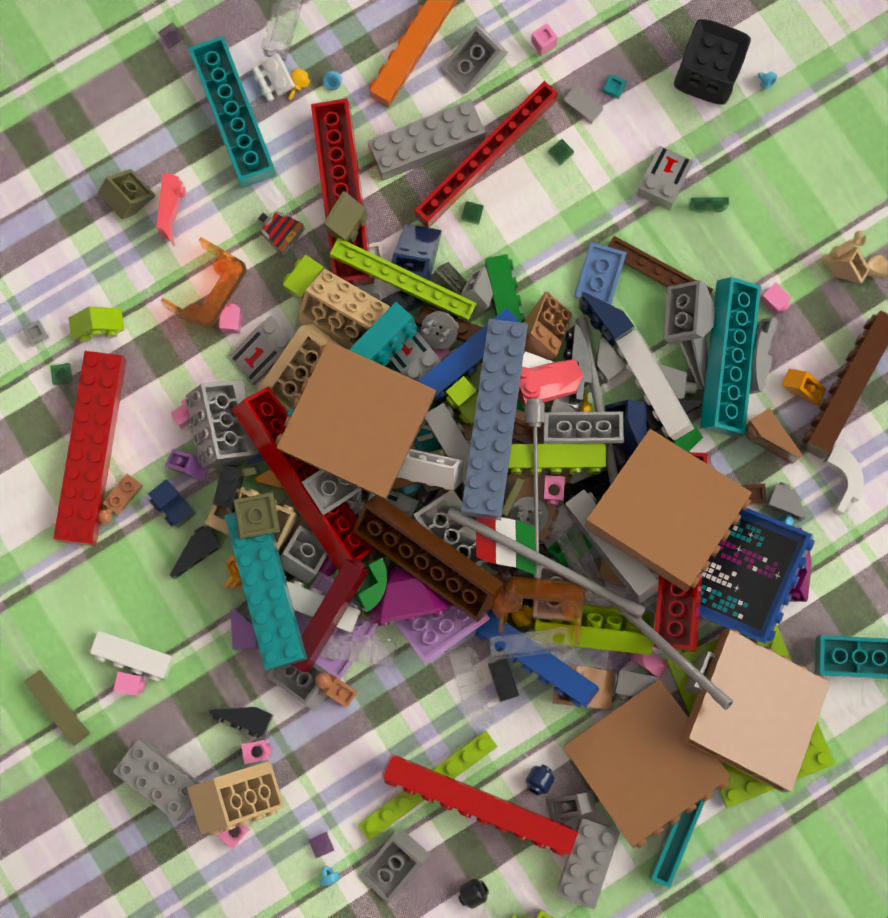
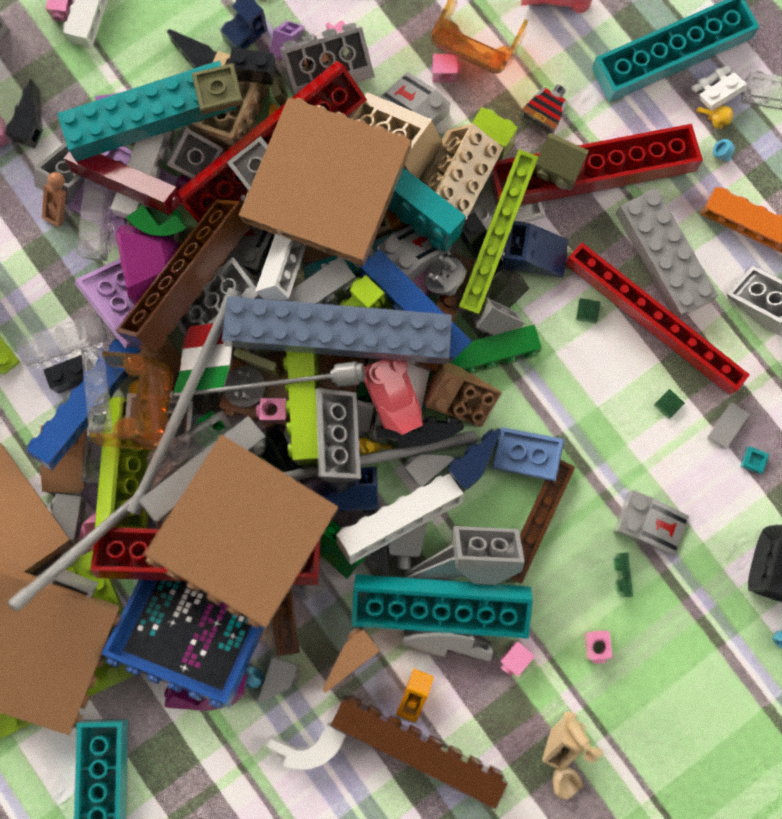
camera: 90 degrees right, 0 degrees up
none -> bright pink brick [583,630,613,664]

